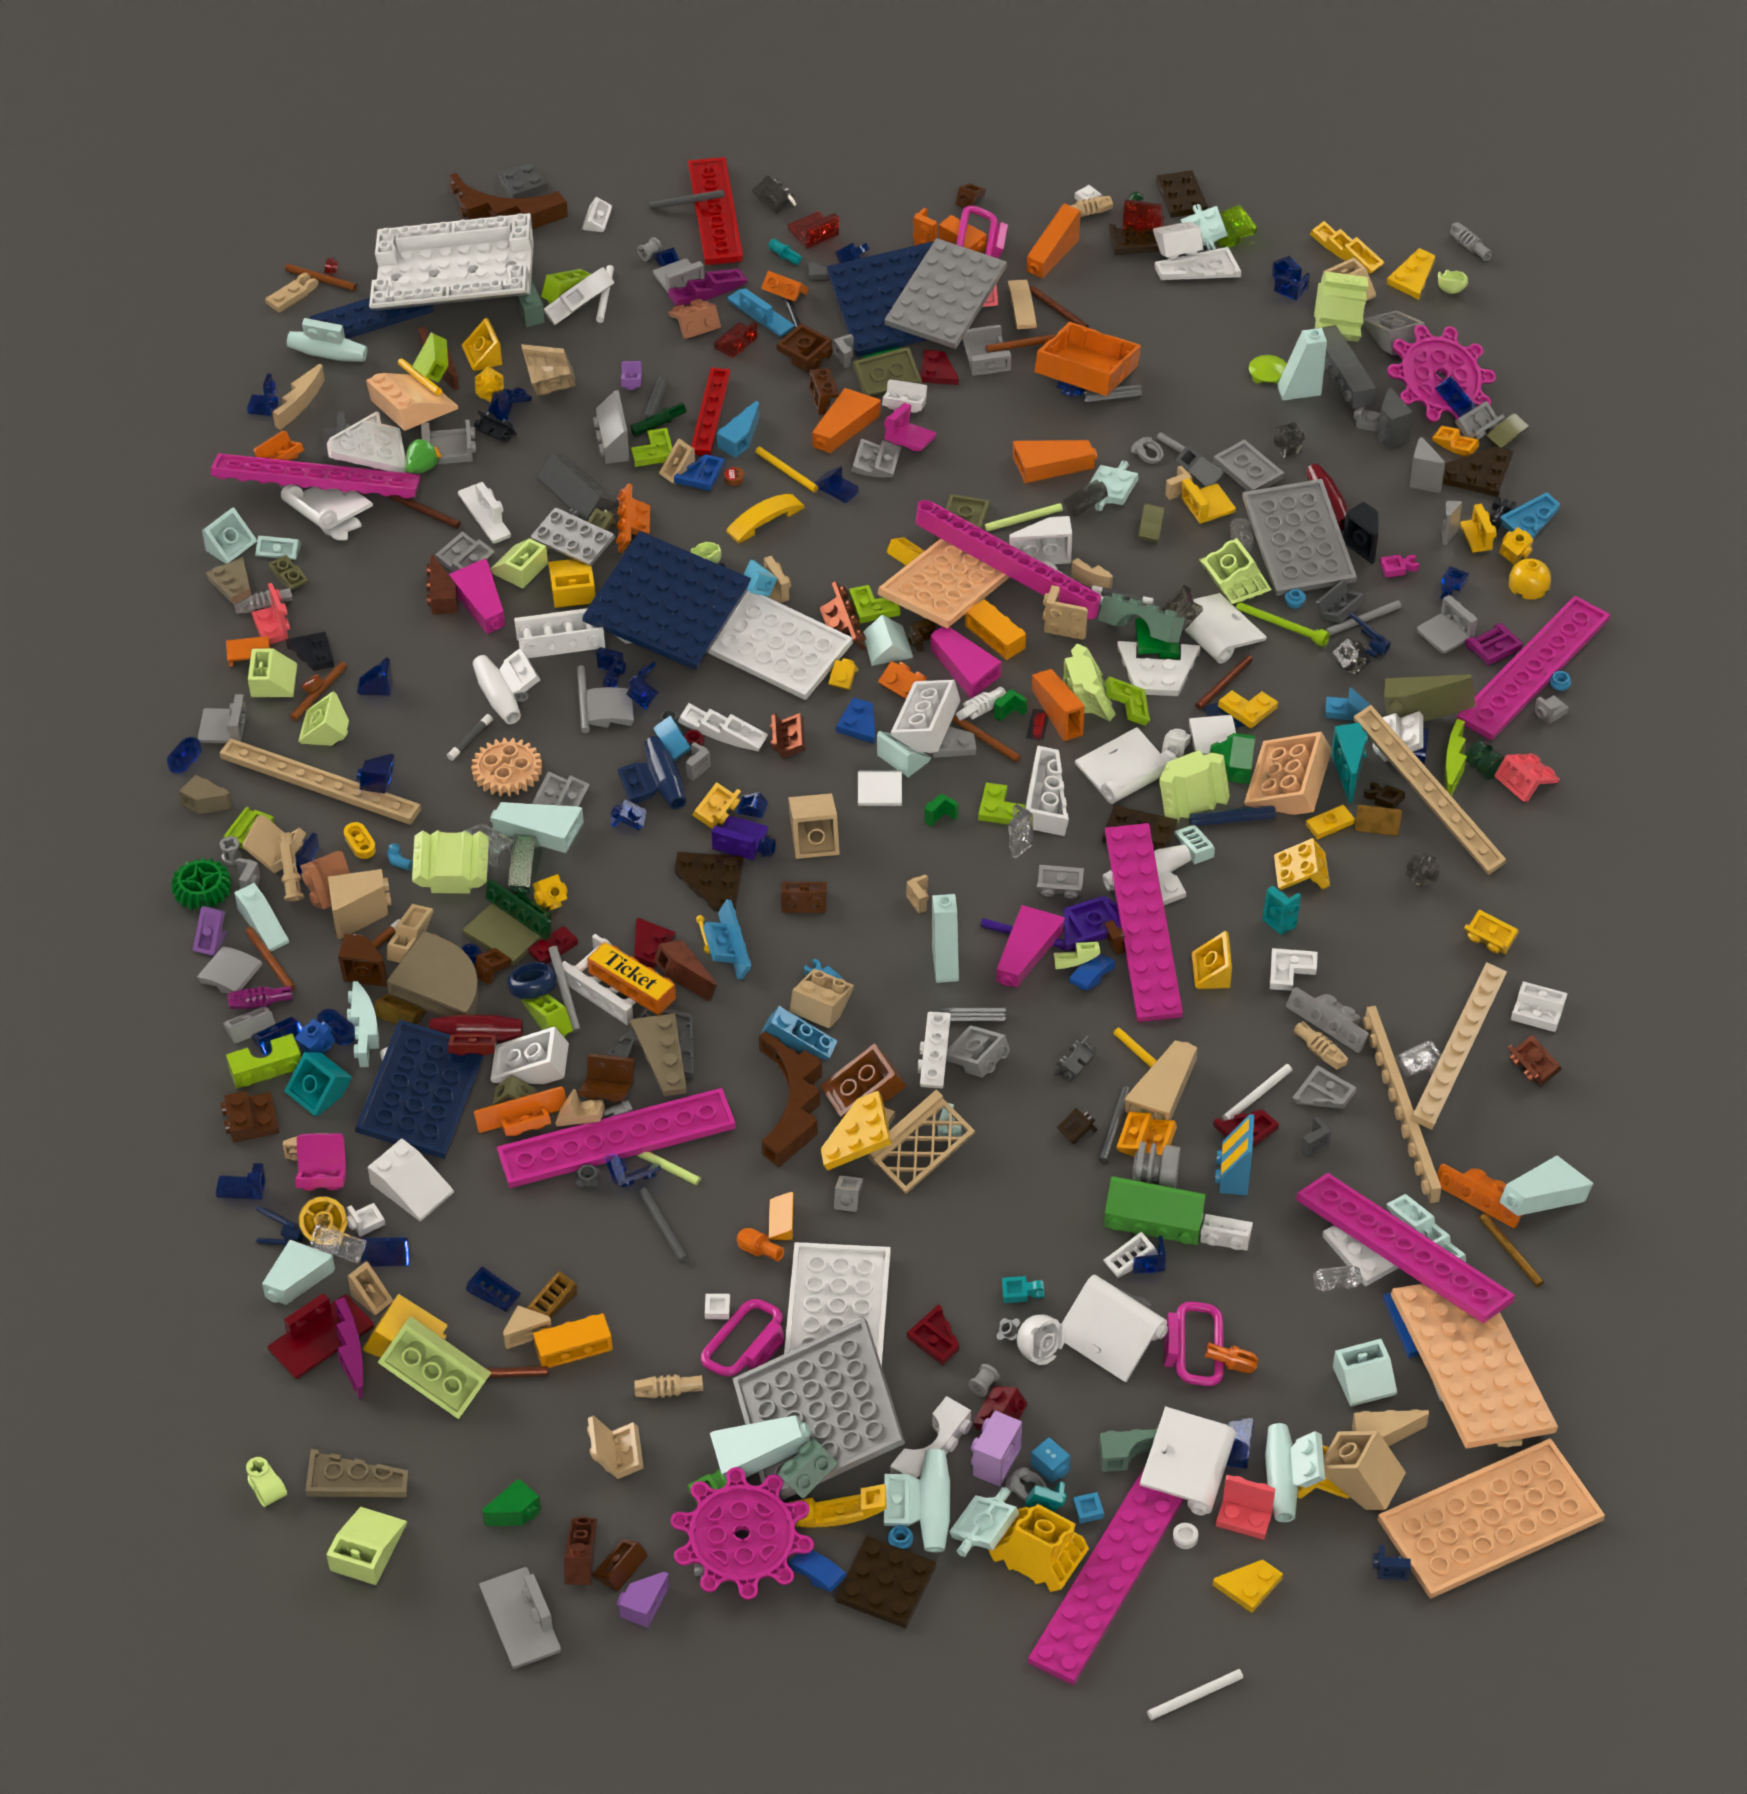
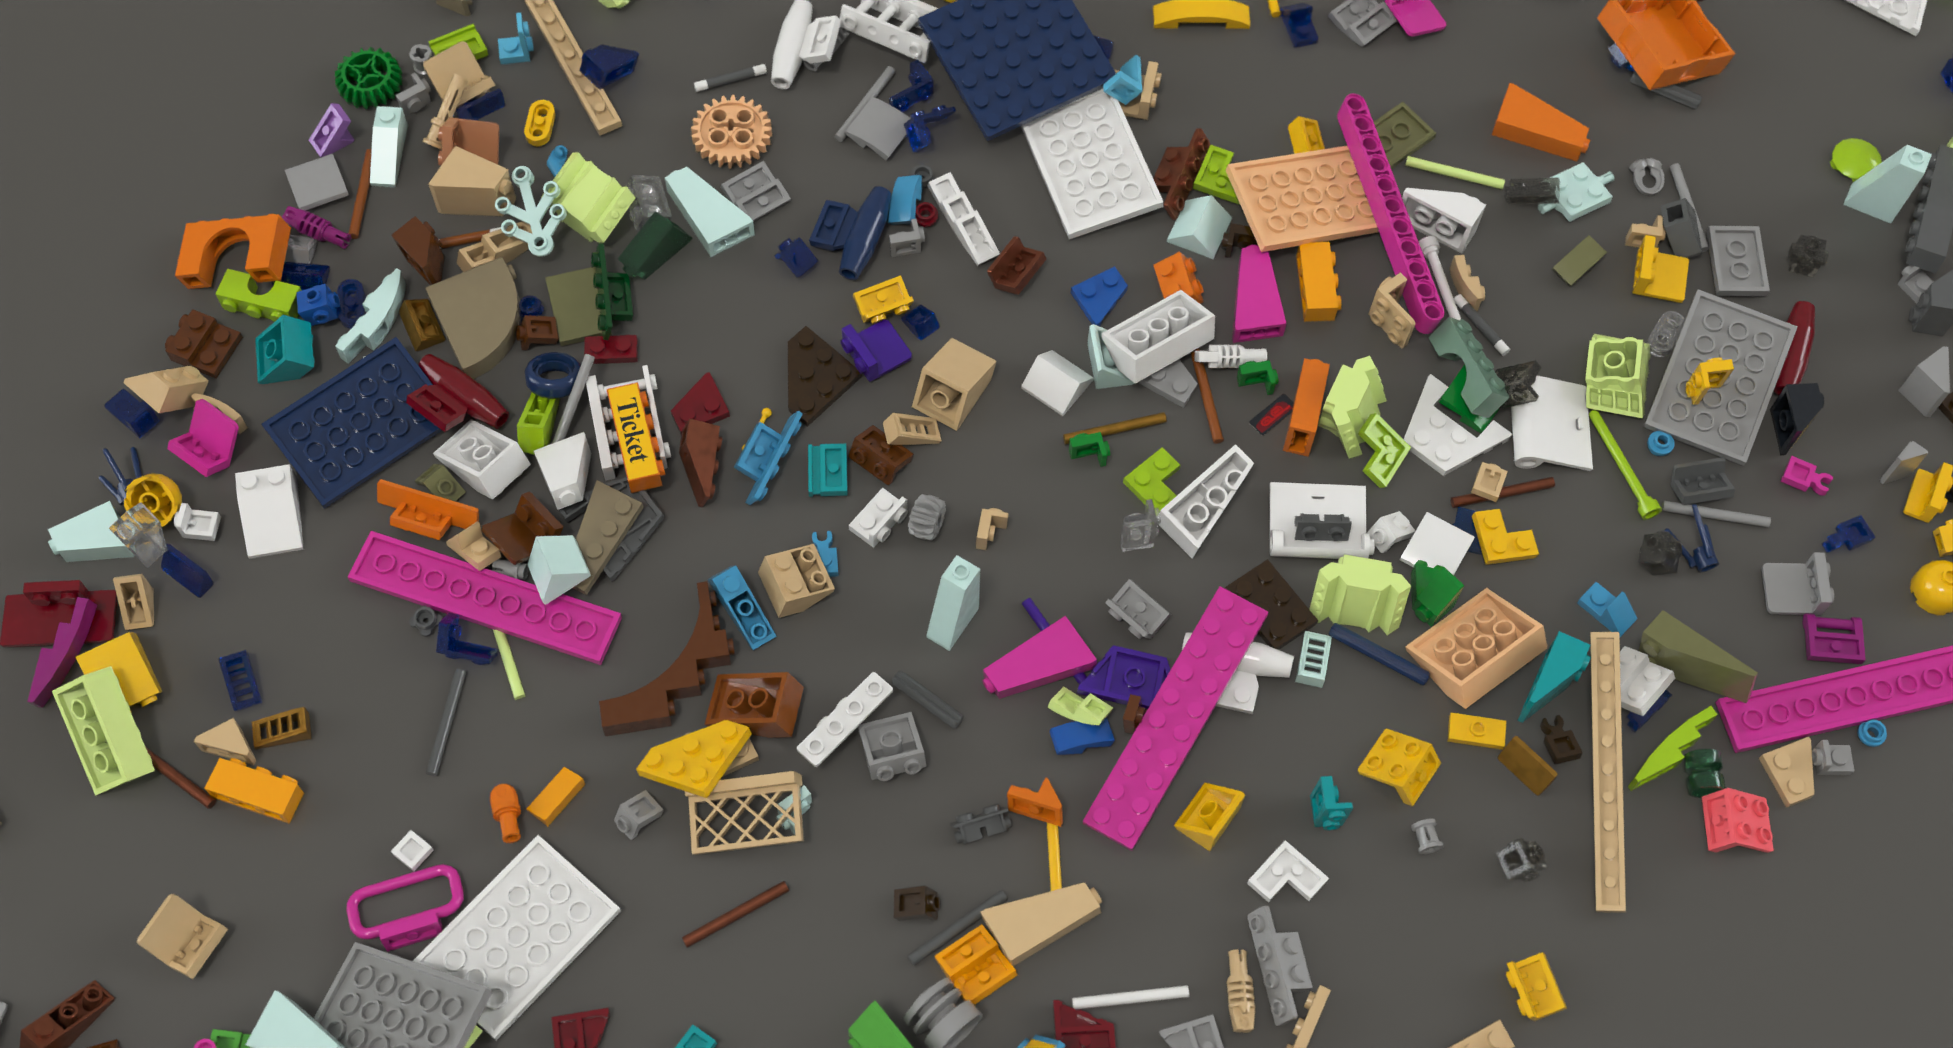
camera: 35 degrees right, 15 degrees up
green slope [482,1478,541,1526] -> none
yellow brick [532,874,568,910] -> none
tan hinge [634,1374,703,1398] -> none
yellowish green hair [691,542,721,564] -> none
clear blue plate [758,836,776,857] -> none
yellow bracket [828,658,859,691] -> none
none -> tan slope [124,366,208,413]
none -> orange arch [175,214,291,289]
none -> light aqua plant [495,166,567,257]
none -> medium azure bracket [498,13,534,64]
none -> light aqua slope [527,535,591,605]
none -> white slope [534,432,591,510]
none -> copper bar [682,881,789,948]
none -> teal plate [808,443,847,497]
none -> white bracket [849,488,908,548]
none -> tan slope [883,413,942,445]
none -> light grey gear [908,494,946,540]
none -> orange slope [1007,777,1063,827]
none -> pearl gold bar [1063,412,1167,445]
none -> dark grey hinge [1294,513,1352,541]
none -> light grey bush [1411,818,1444,854]
none -> tan bracket [1471,462,1508,502]
none -> yellow bracket [1686,357,1734,405]
none -> tan wing [1759,737,1814,808]

